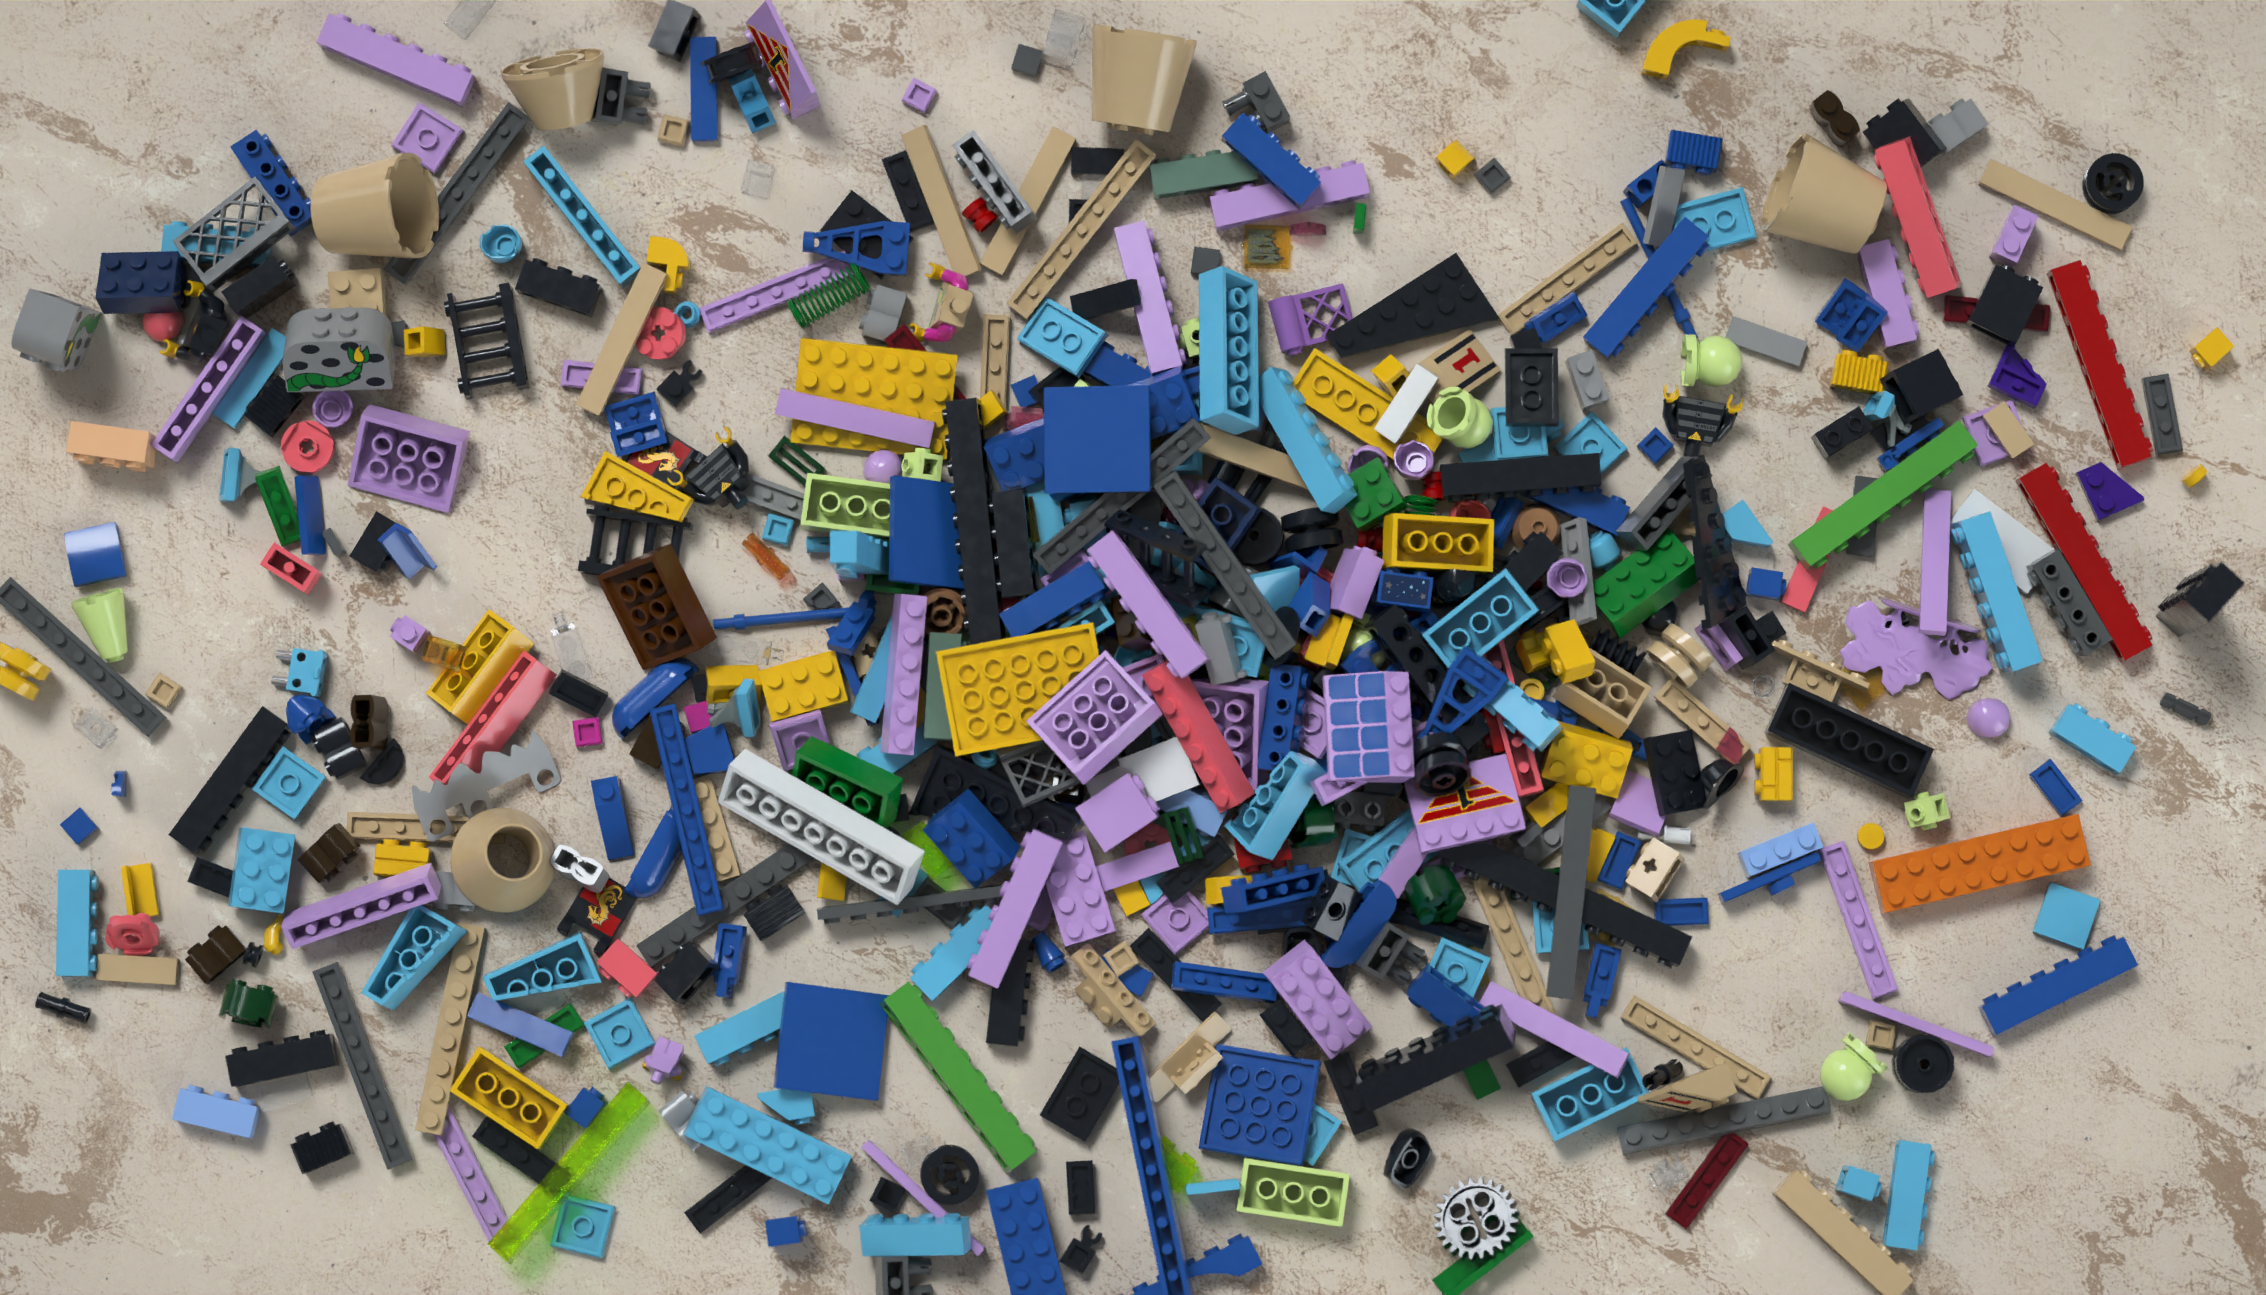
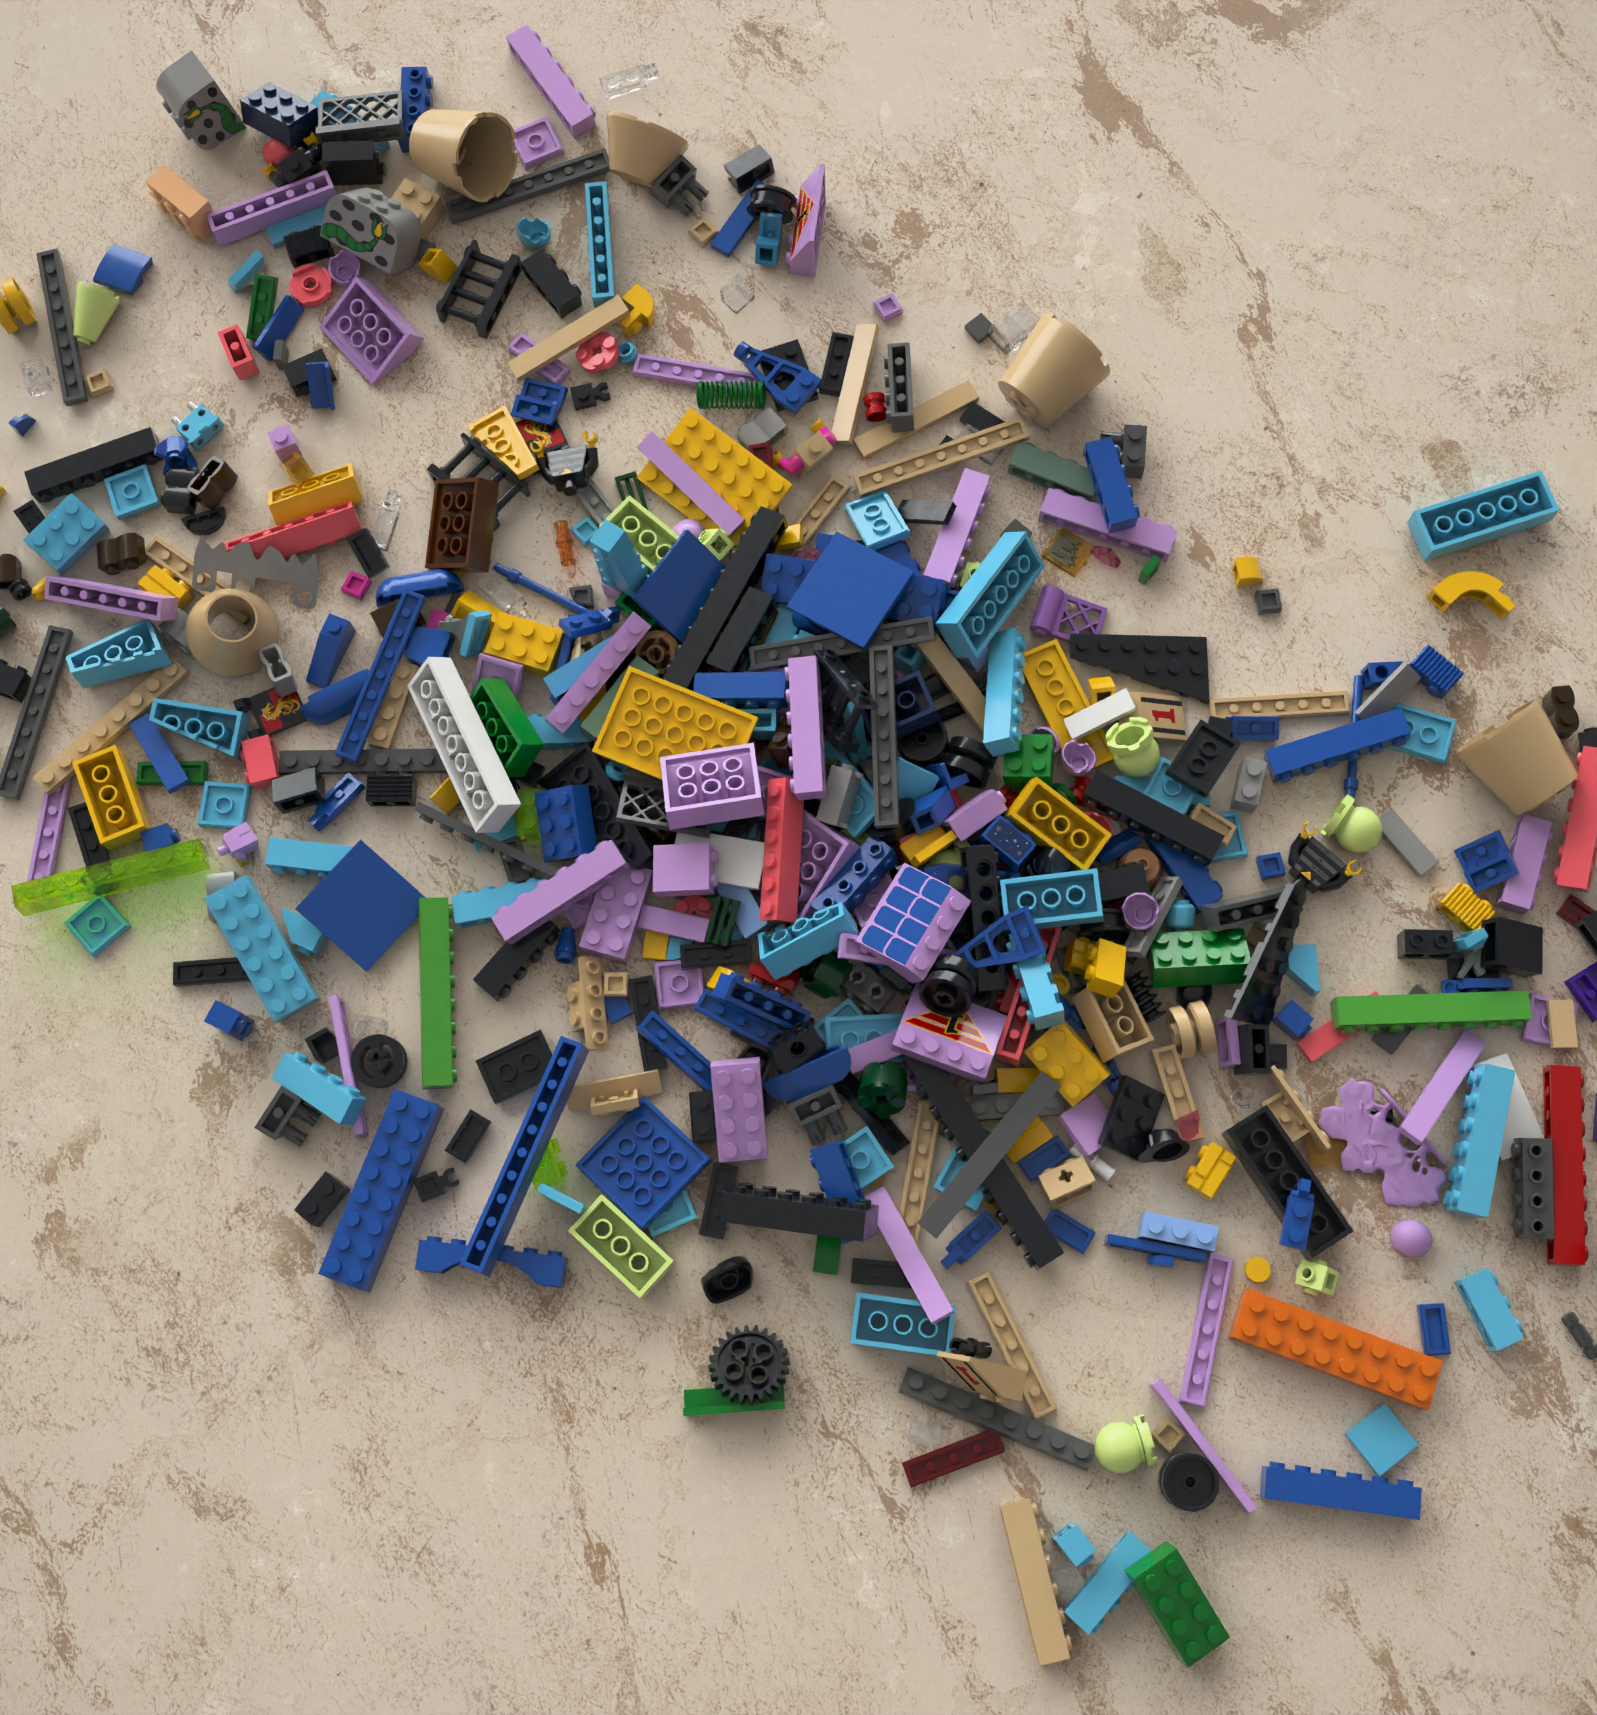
camera: 40 degrees right, 10 degrees down
none -> green brick [1124,1541,1230,1668]
none -> tan tile [1189,802,1237,847]
none -> blue hinge [1279,1178,1314,1251]

